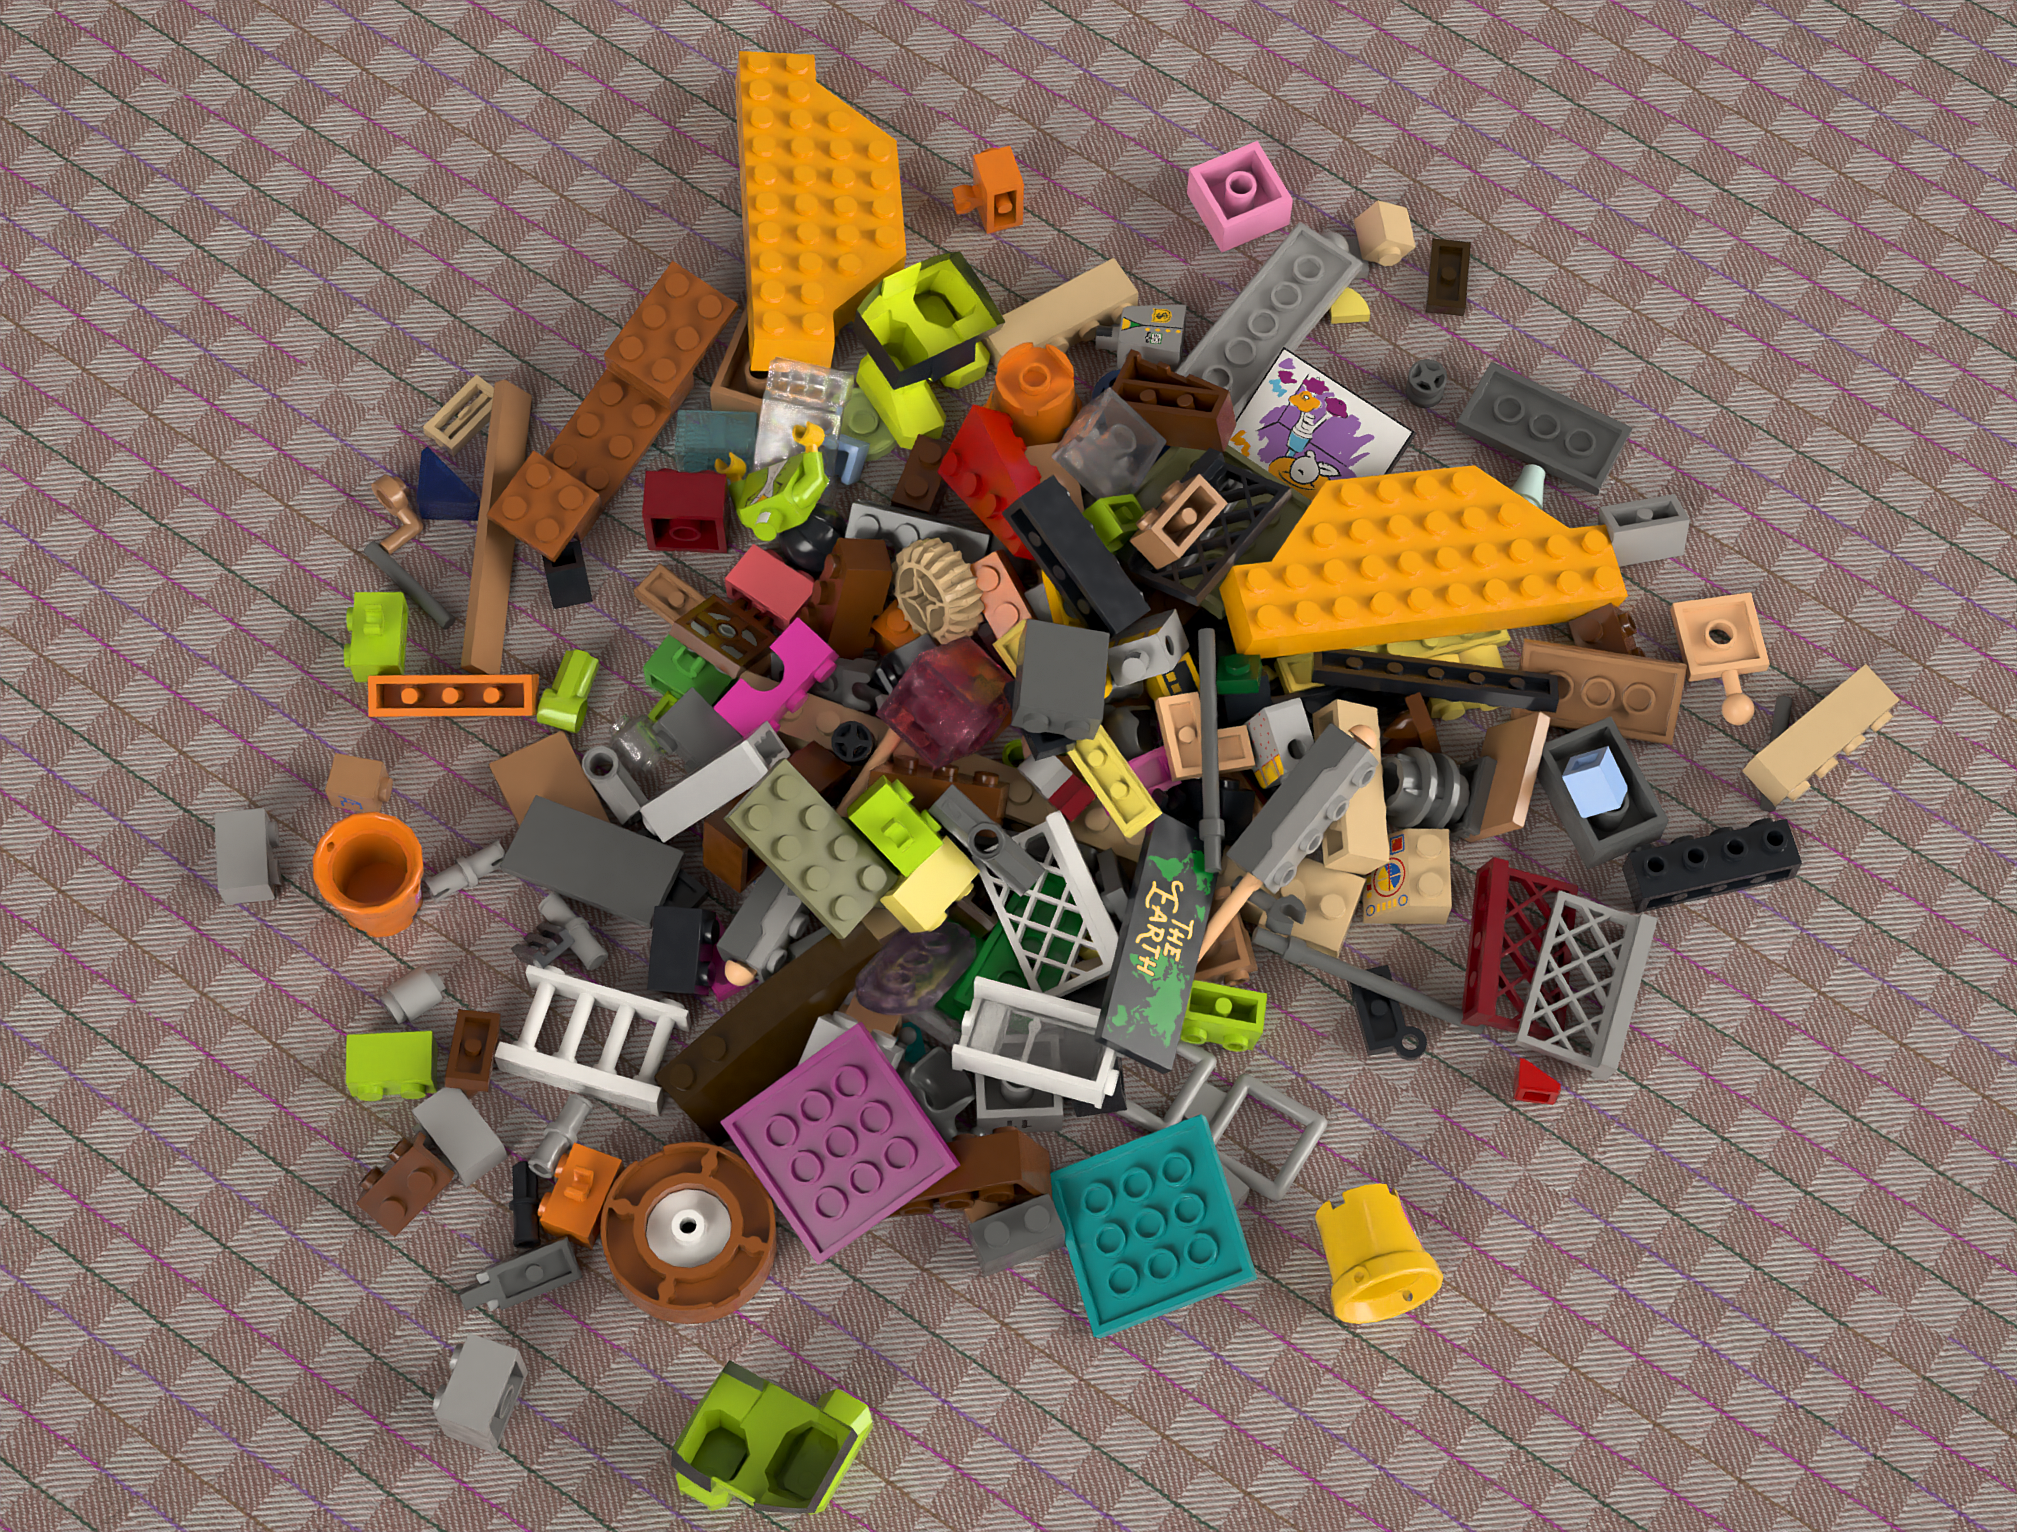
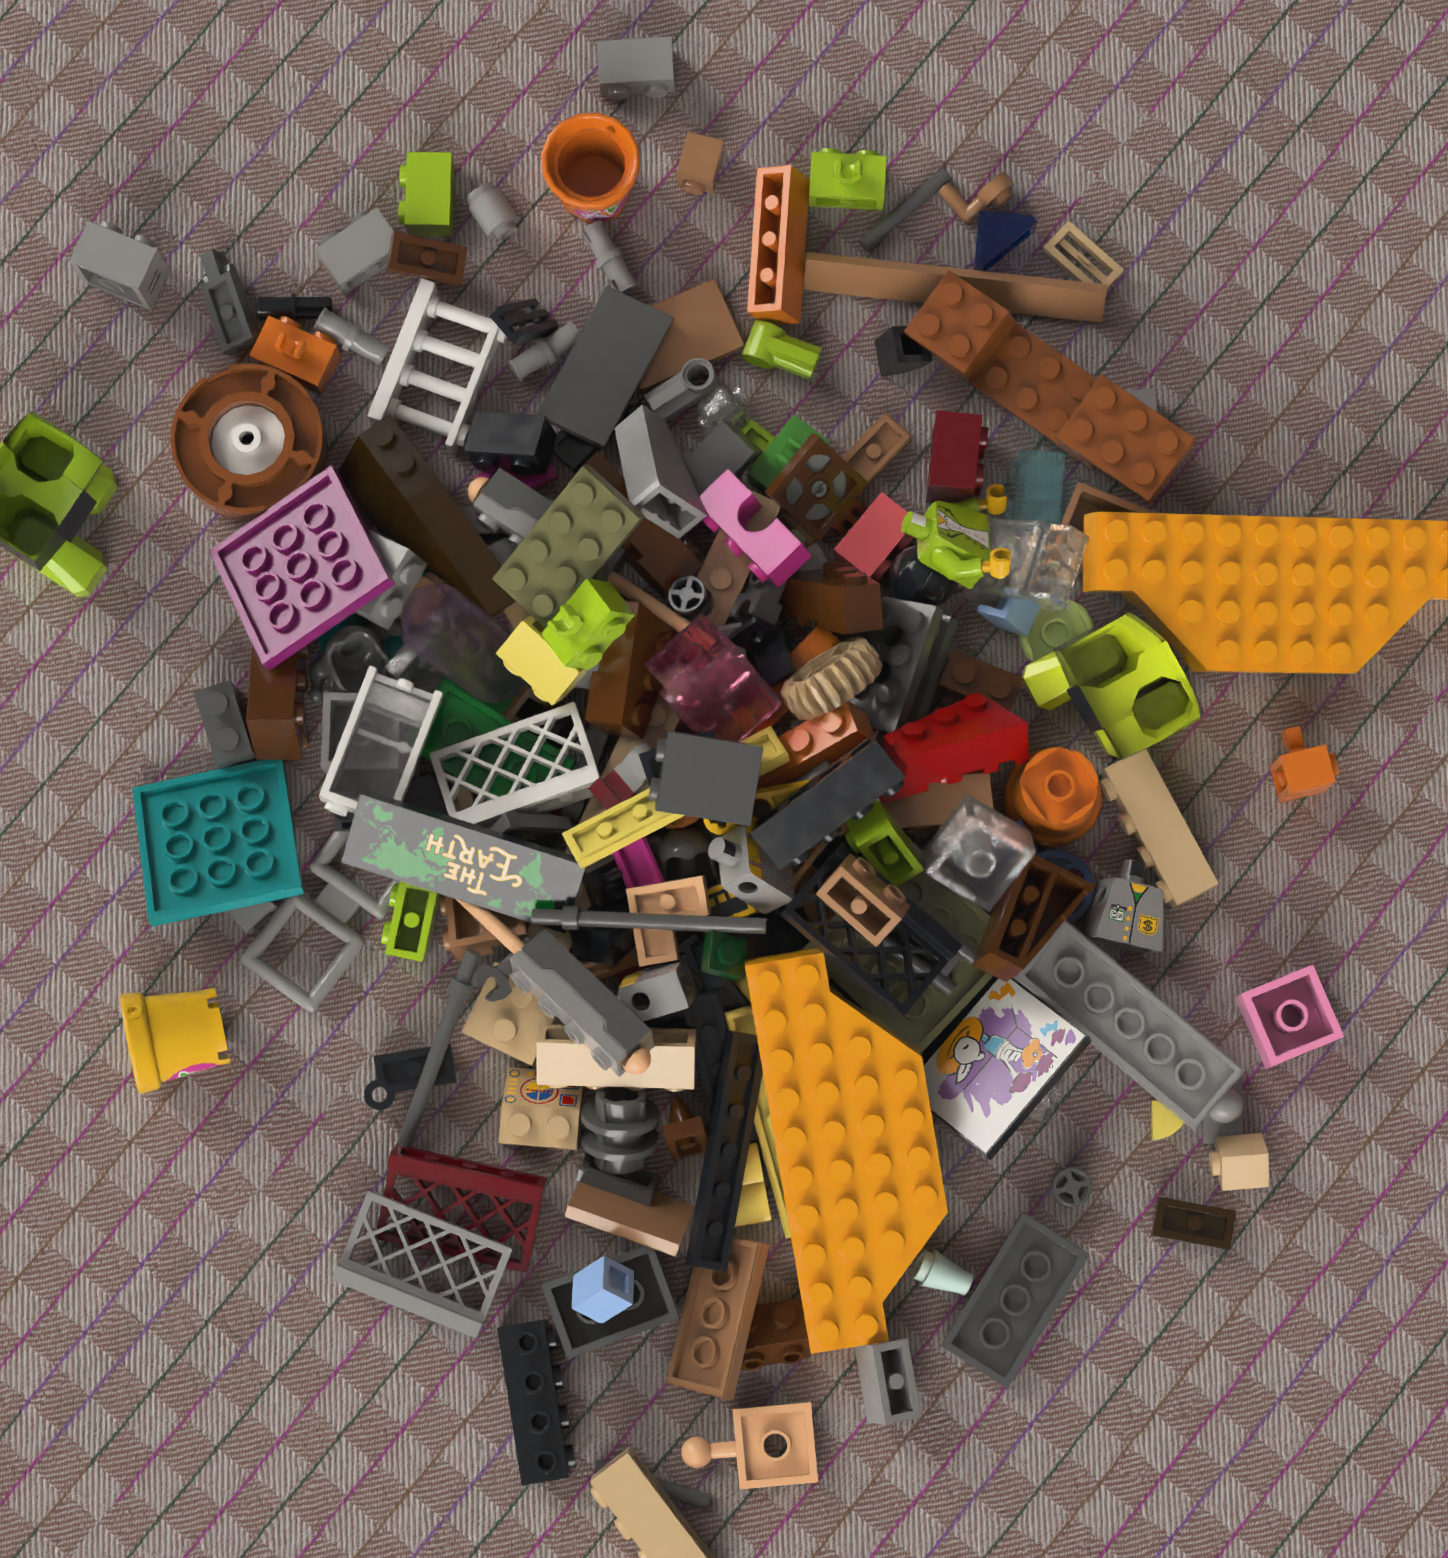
camera: 100 degrees right, 15 degrees up
reddish brown bracket [356,1131,455,1237] -> none
dark grey piece [928,784,1046,897] -> none
red slope [1513,1058,1561,1105] -> none

